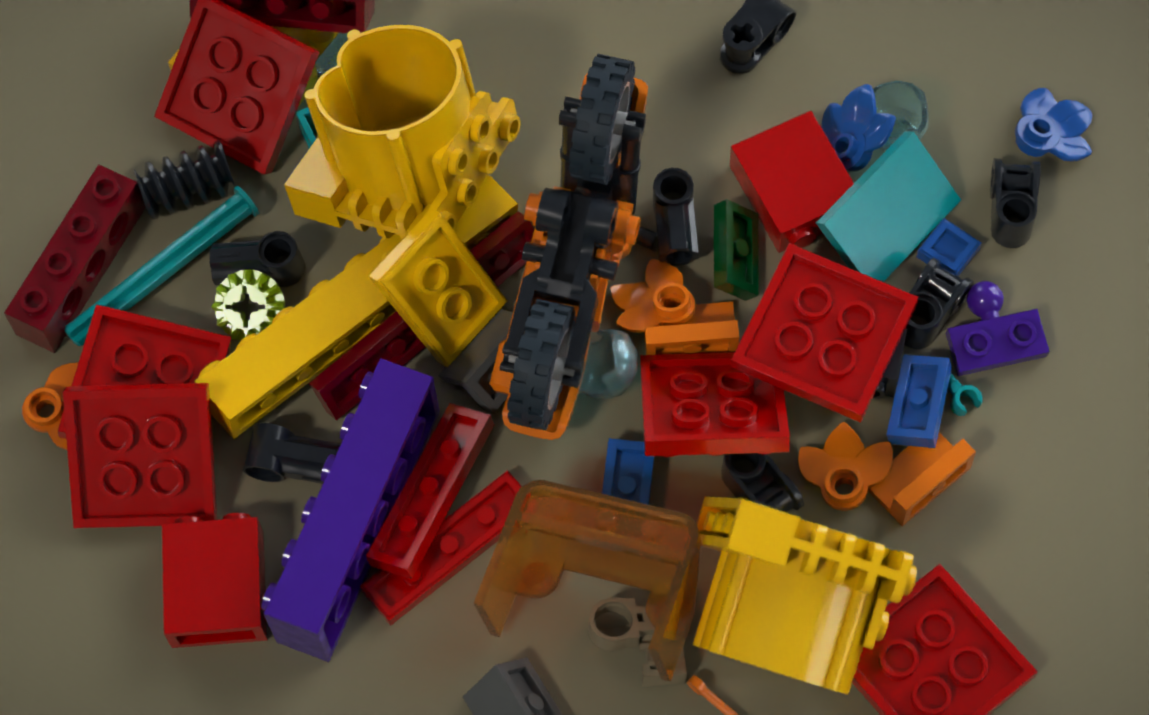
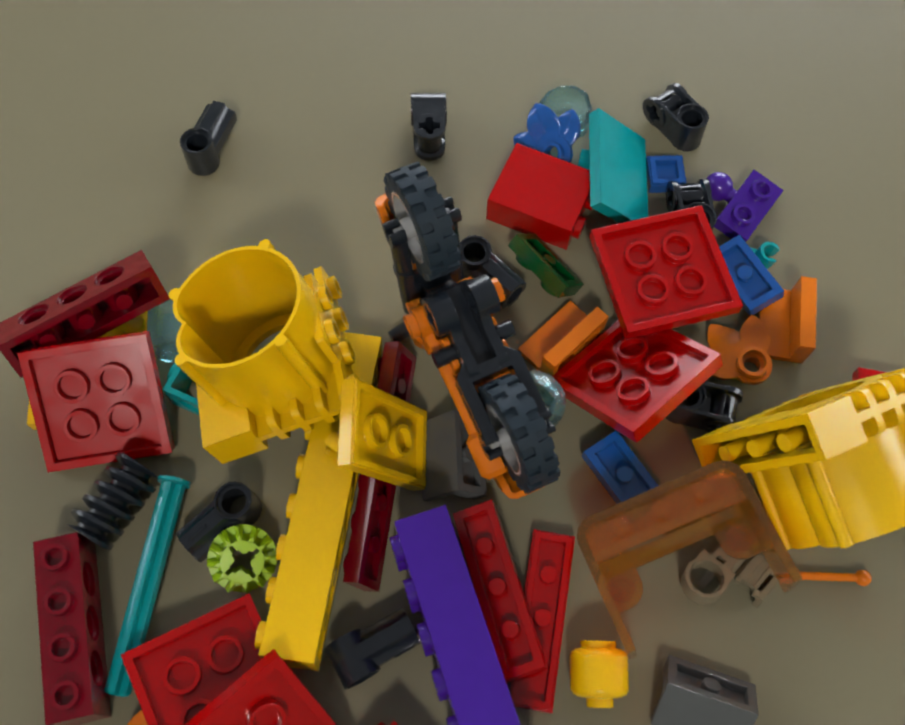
camera: 45 degrees left, 0 degrees up
orange plate [610,259,696,333] -> none
blue plate [1015,88,1092,161] -> none
none -> yellow head [569,640,629,708]

